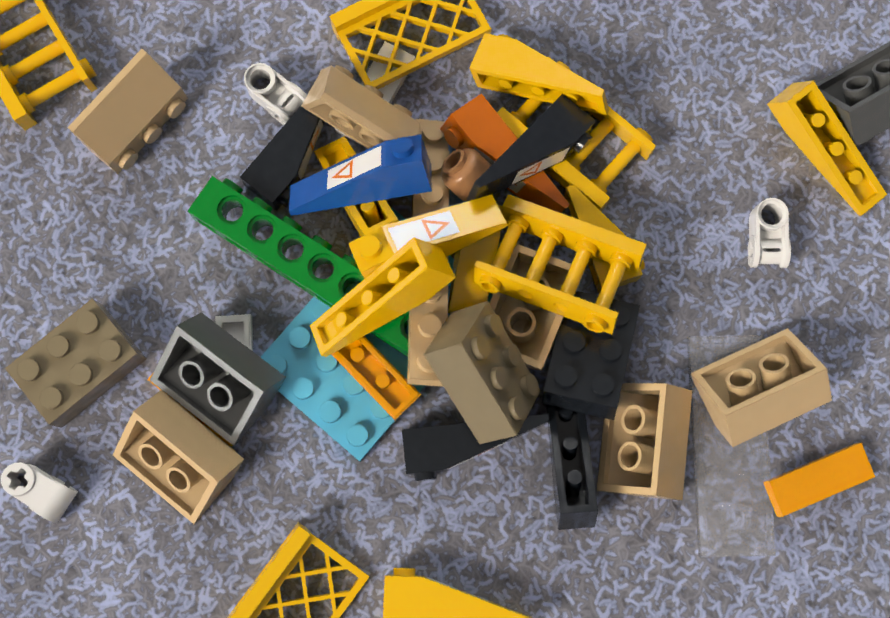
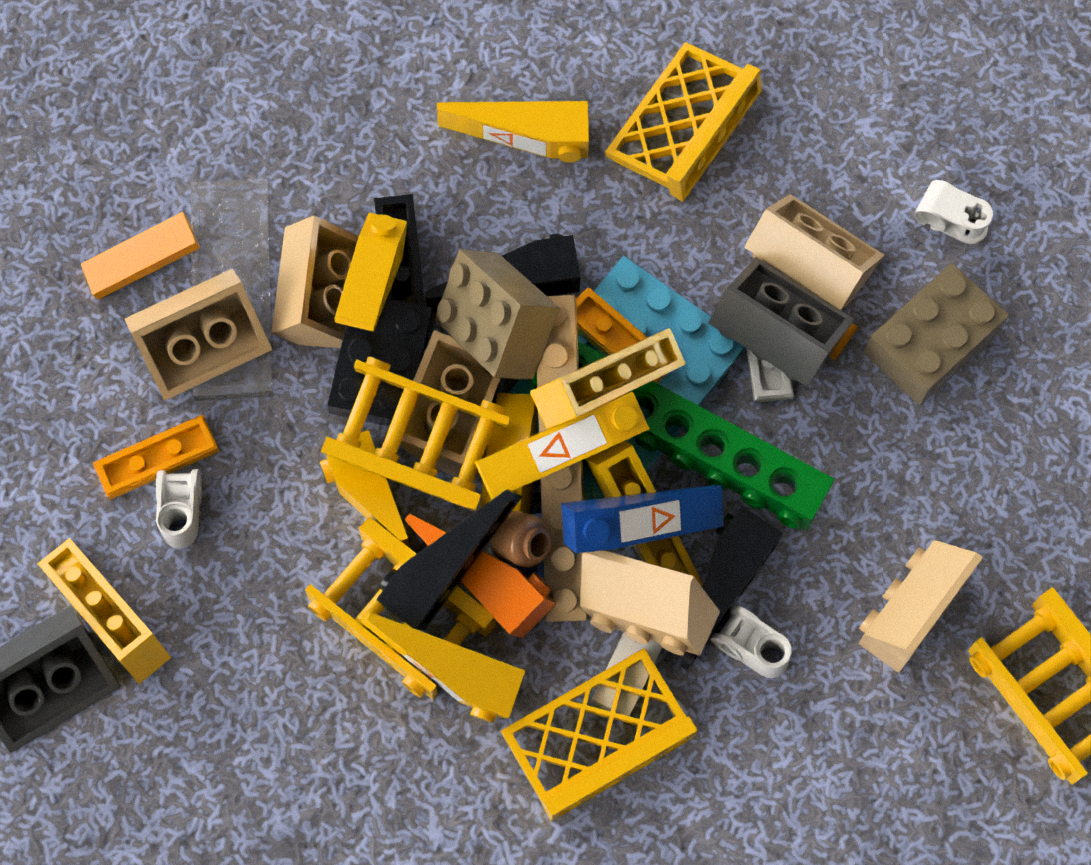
camera: 175 degrees right, 10 degrees down
none -> light orange tile [93,414,220,500]
none -> yellow slope [334,212,407,332]

